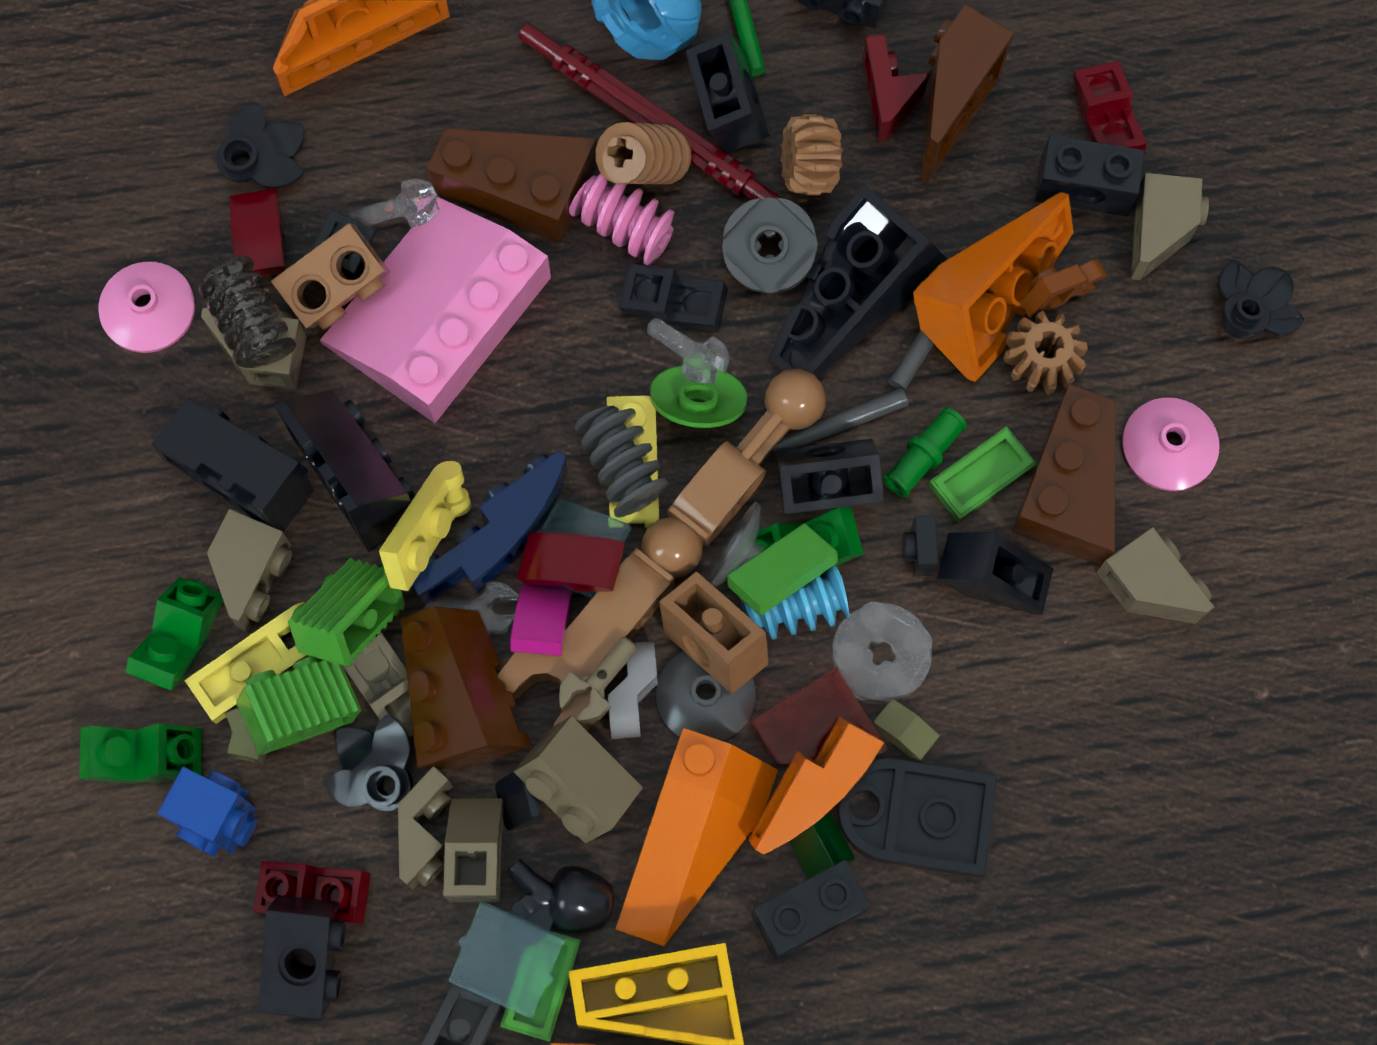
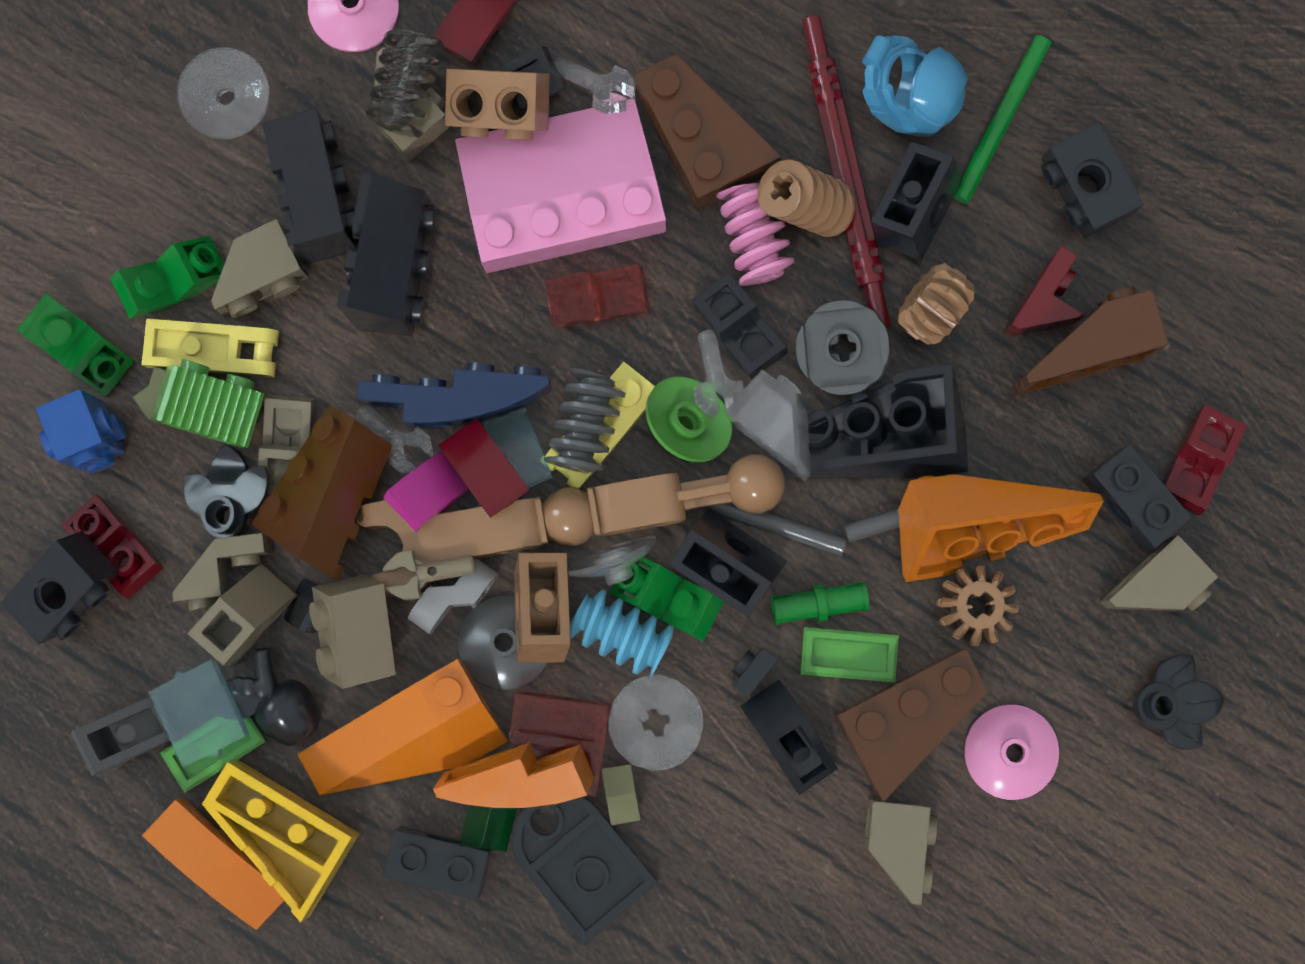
camera: 45 degrees right, 10 degrees up
bright green brick [288,558,405,667] -> none
light yellow plate [379,461,472,591] -> none
bright green tile [727,523,838,616] -> none
dark orange plate [1020,259,1107,318] -> none
none -> clear dish [177,47,270,139]
none -> clear red slope [545,264,650,327]
none -> clear slope [725,369,811,481]

